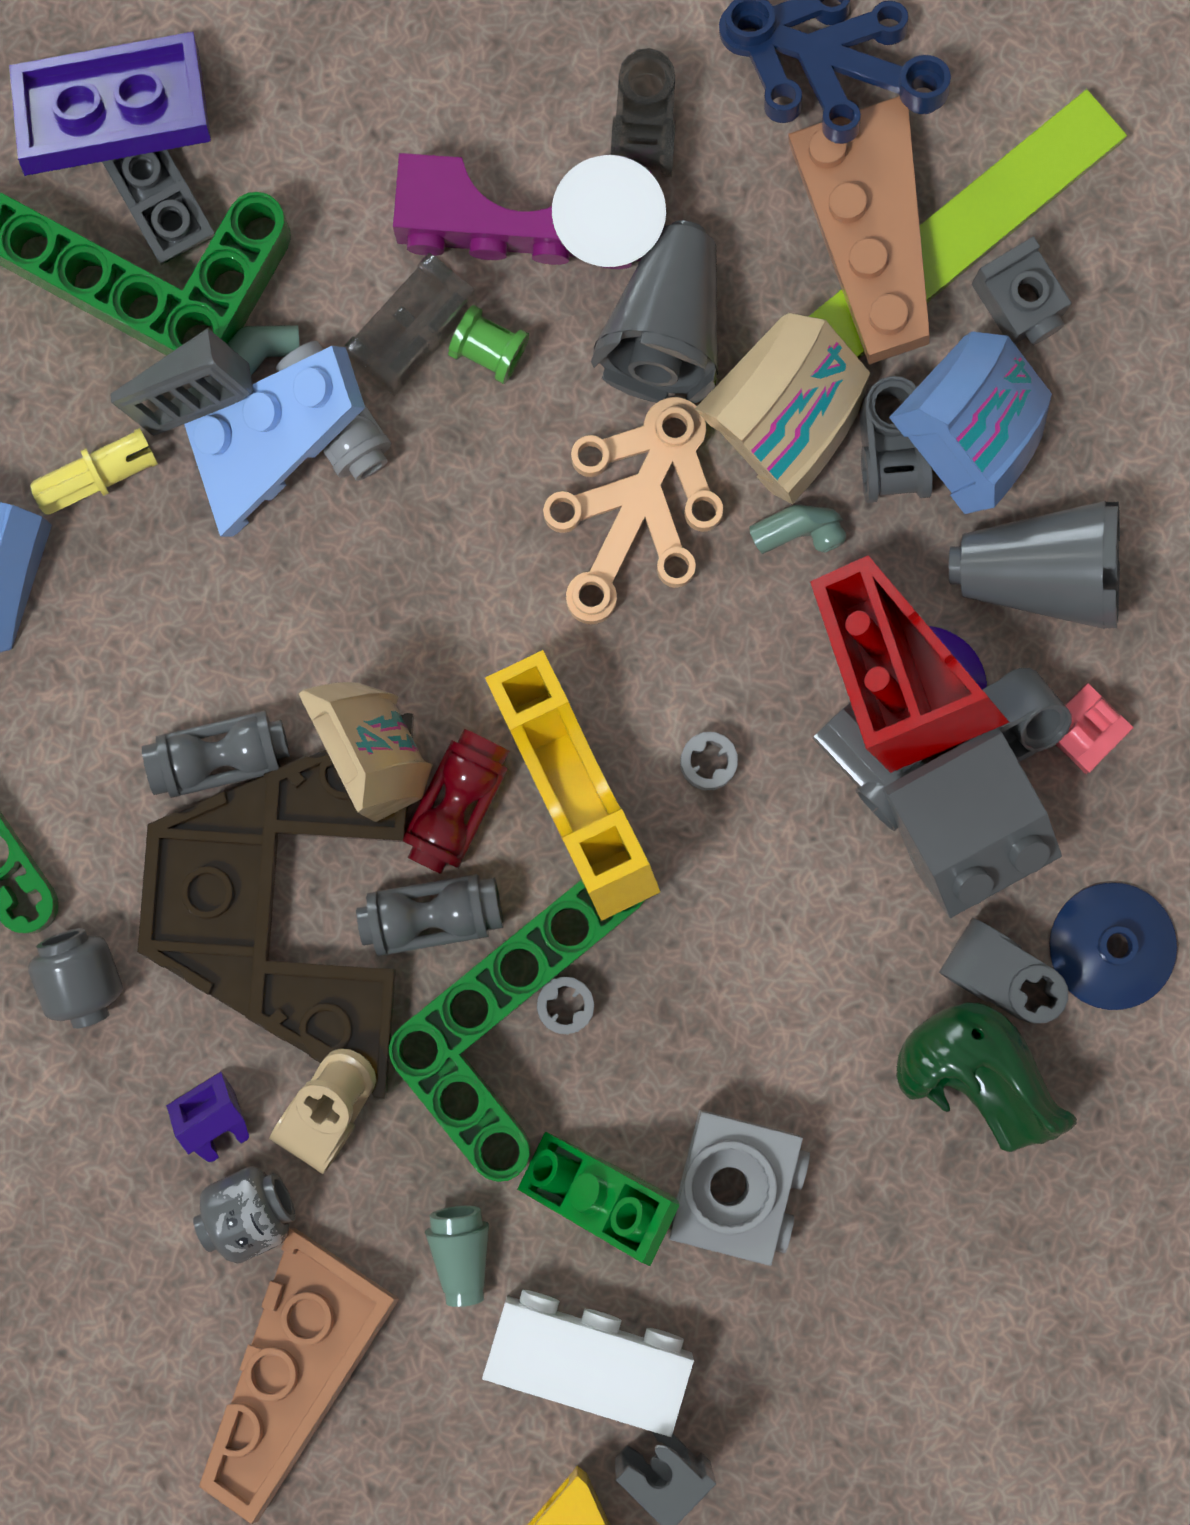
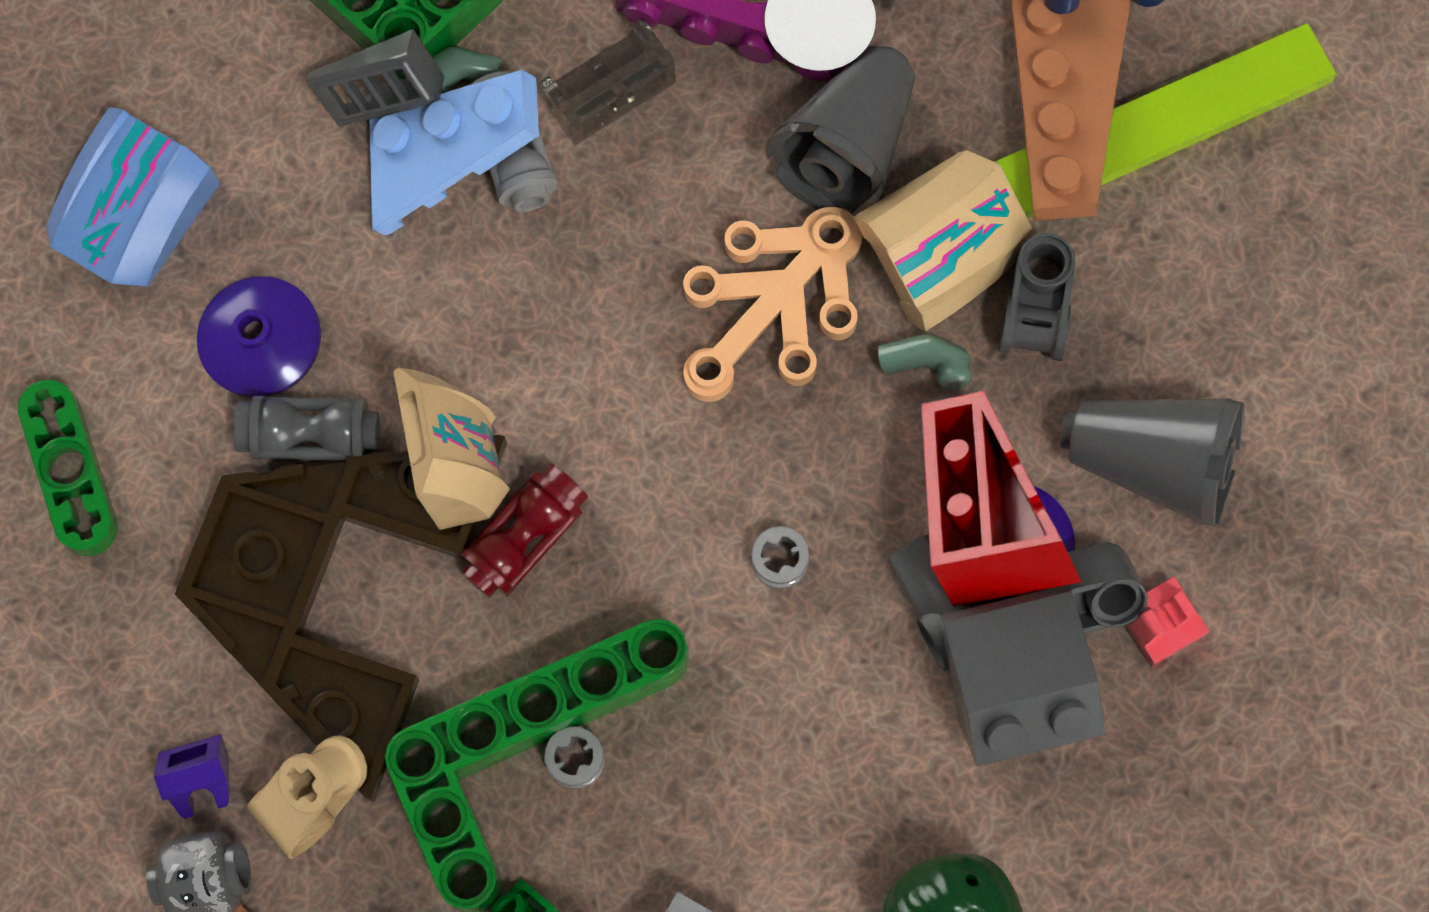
camera: 20 degrees right, 10 degrees down
dark grey head [28,928,123,1029] -> none
light yellow axle [30,428,158,515] -> none
dark grey piece [356,874,504,956] -> none
bright green bush [448,305,529,384] -> none
yellow arch [485,650,660,921] -> none
medium blue slope [889,332,1052,514] -> none
dark grey piece [939,918,1068,1023] -> none
dark grey brick [972,236,1072,345] -> none
dark blue dish [1049,883,1177,1010] -> none
none -> dark purple dish [197,276,321,397]

